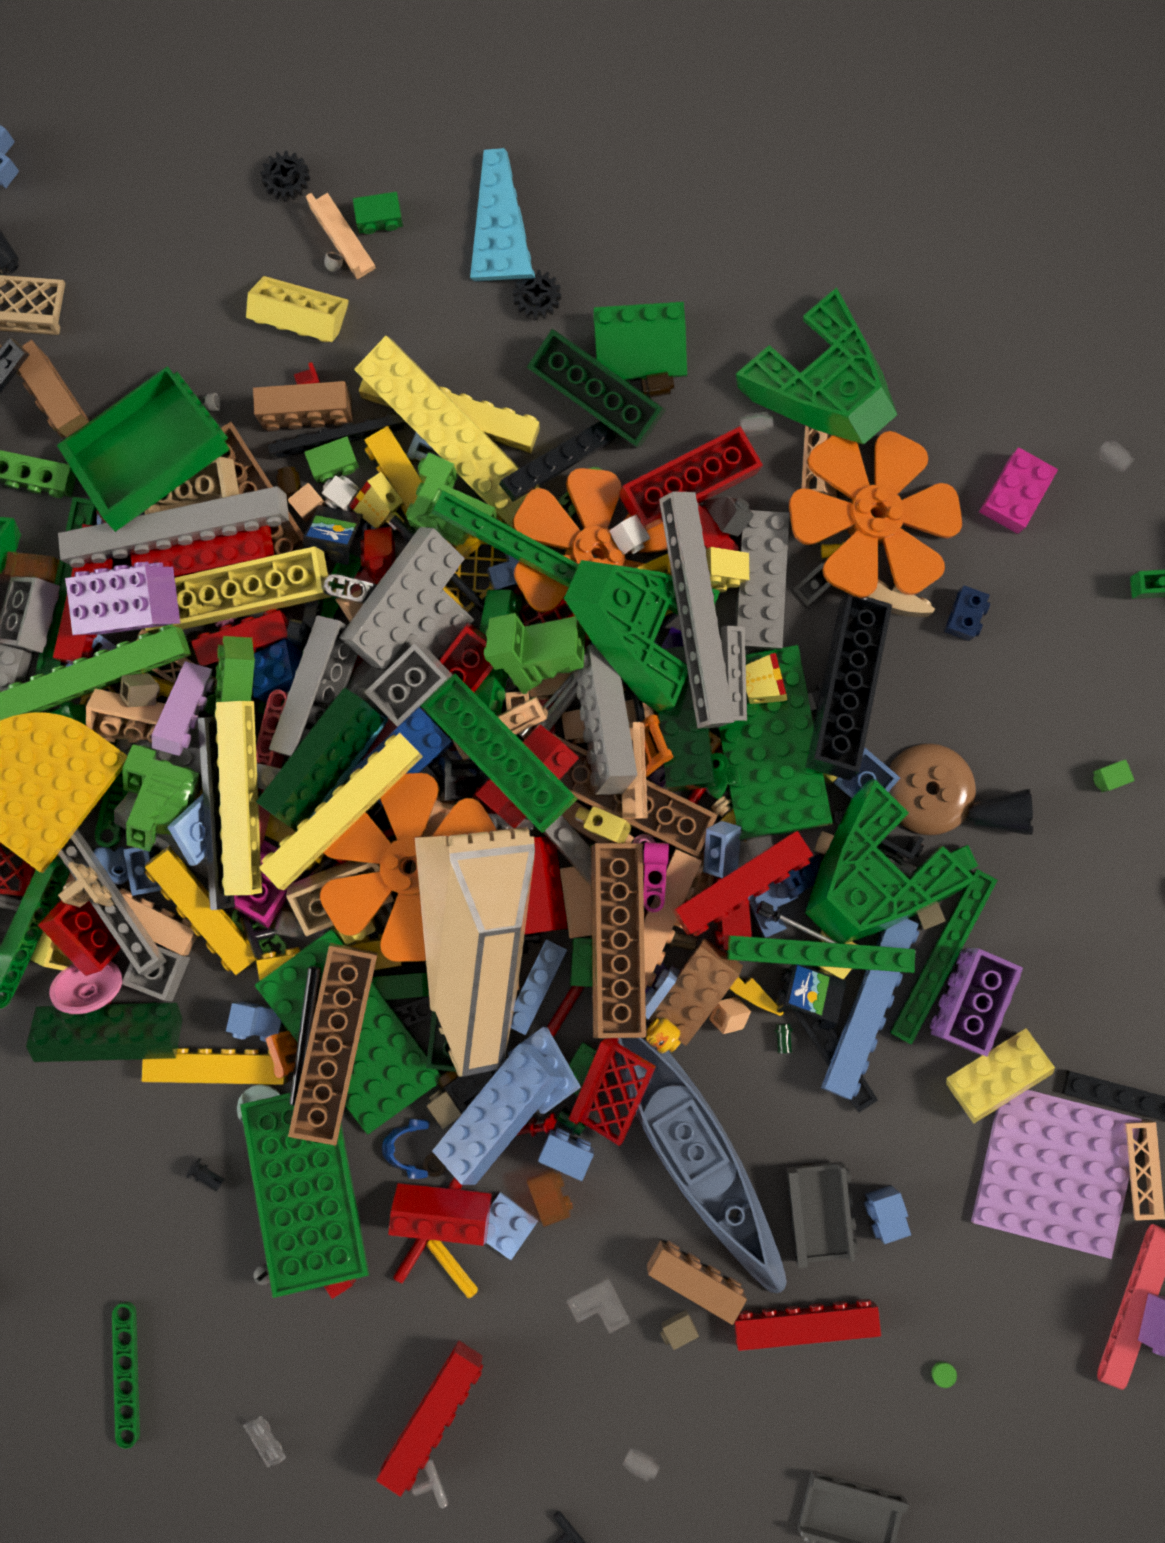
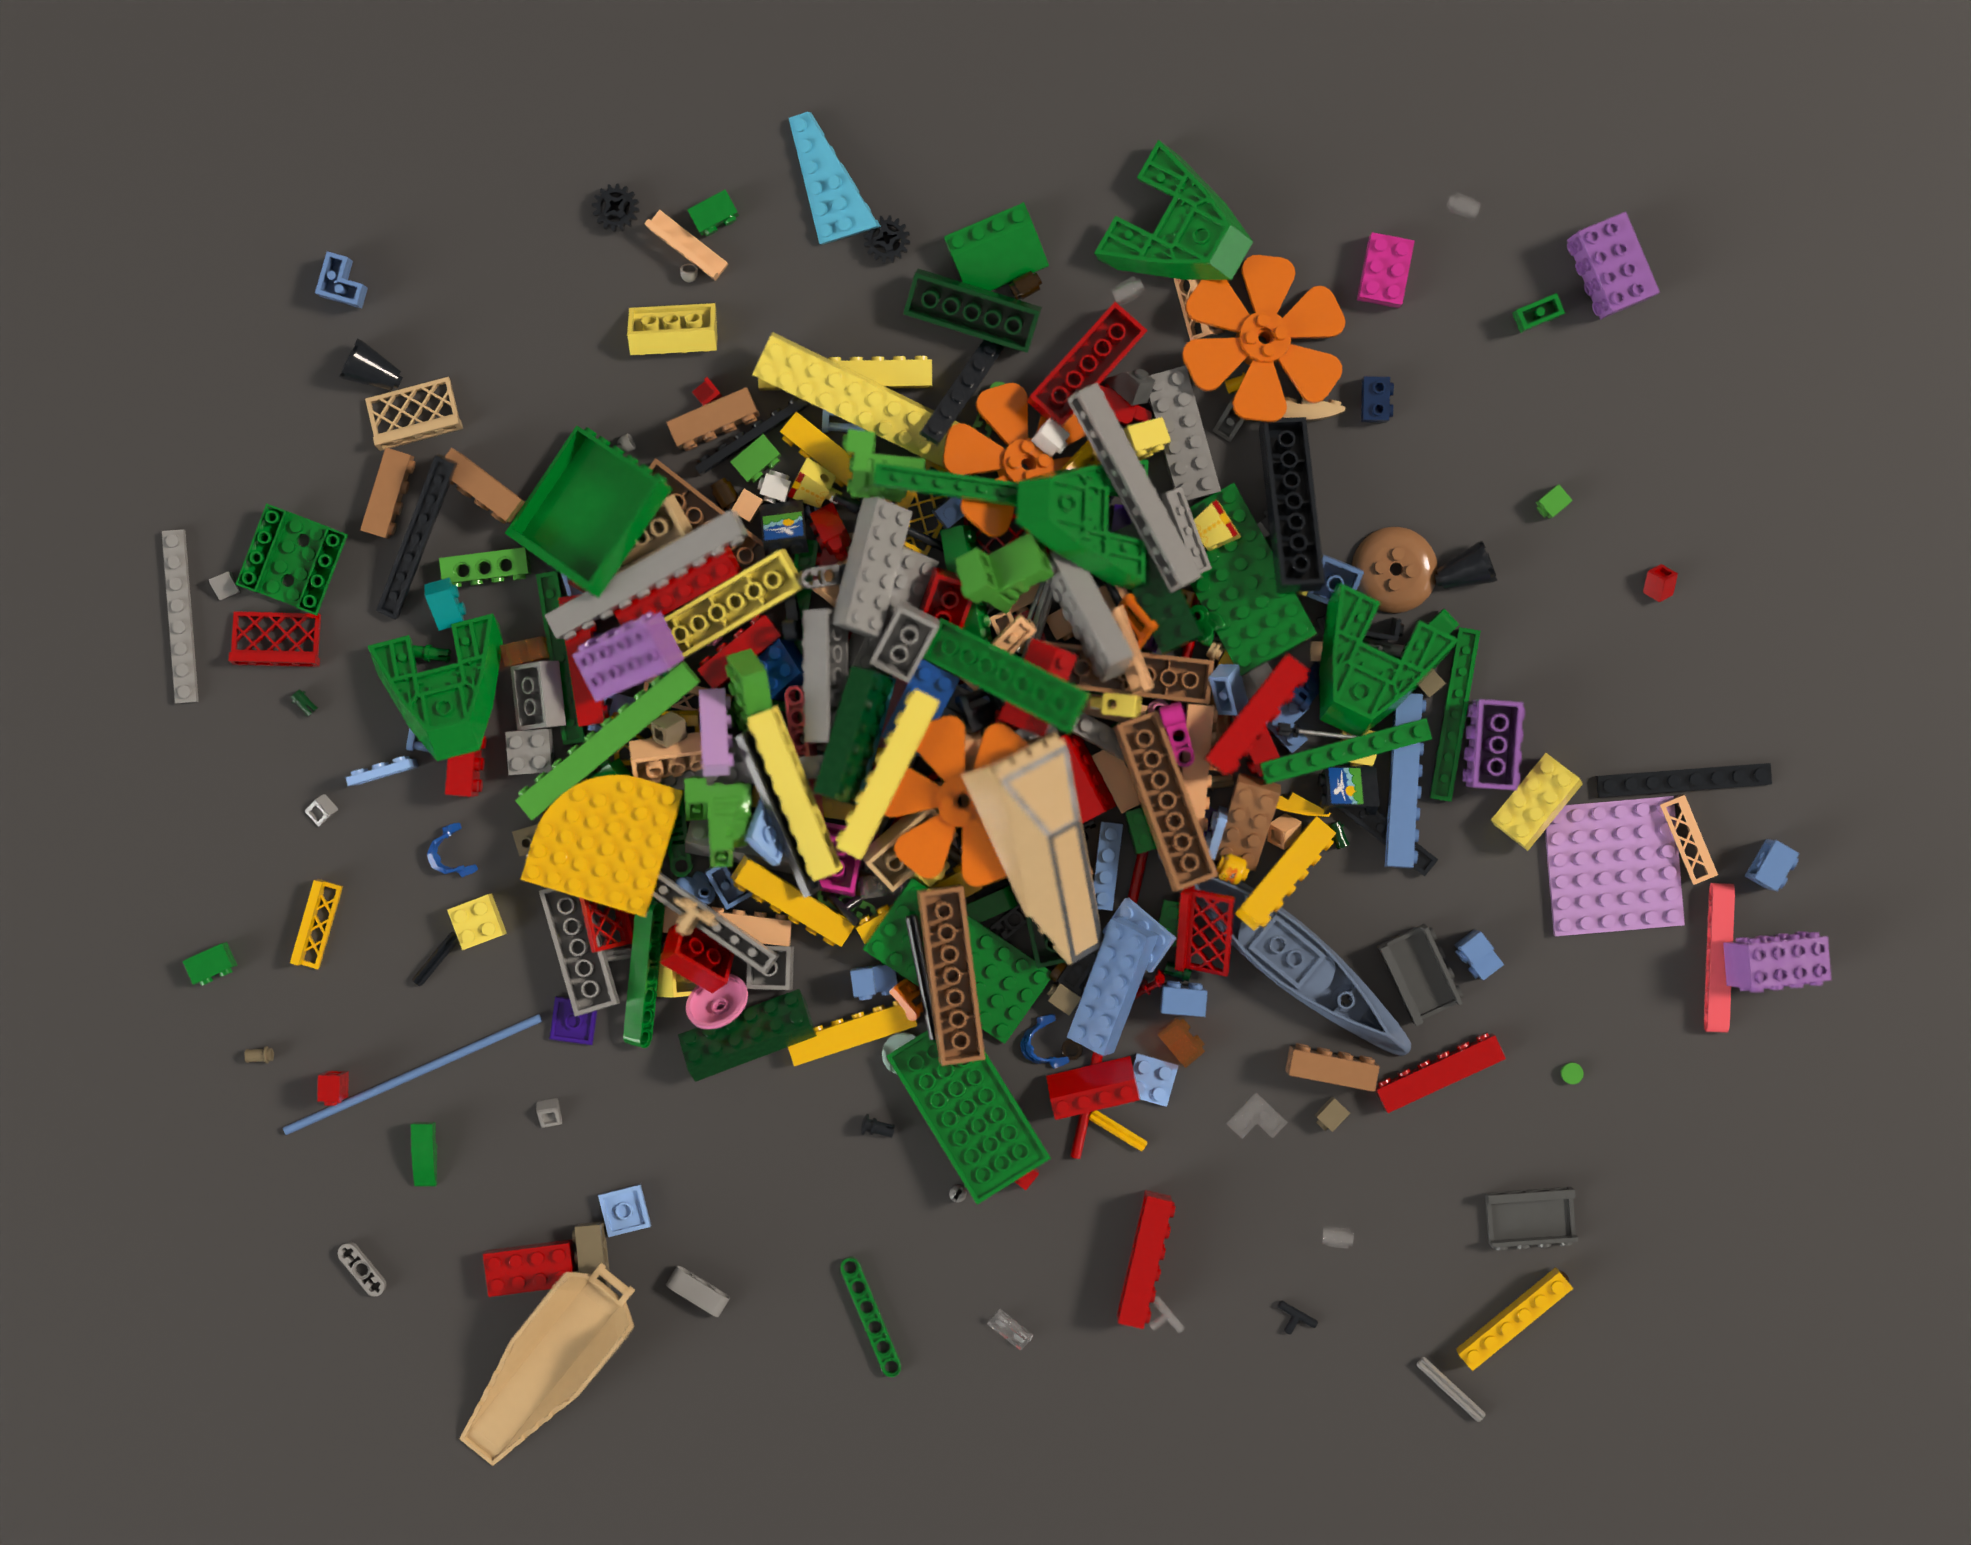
camera: 20 degrees left, 5 degrees up
none -> yellow brick [1234,816,1336,931]

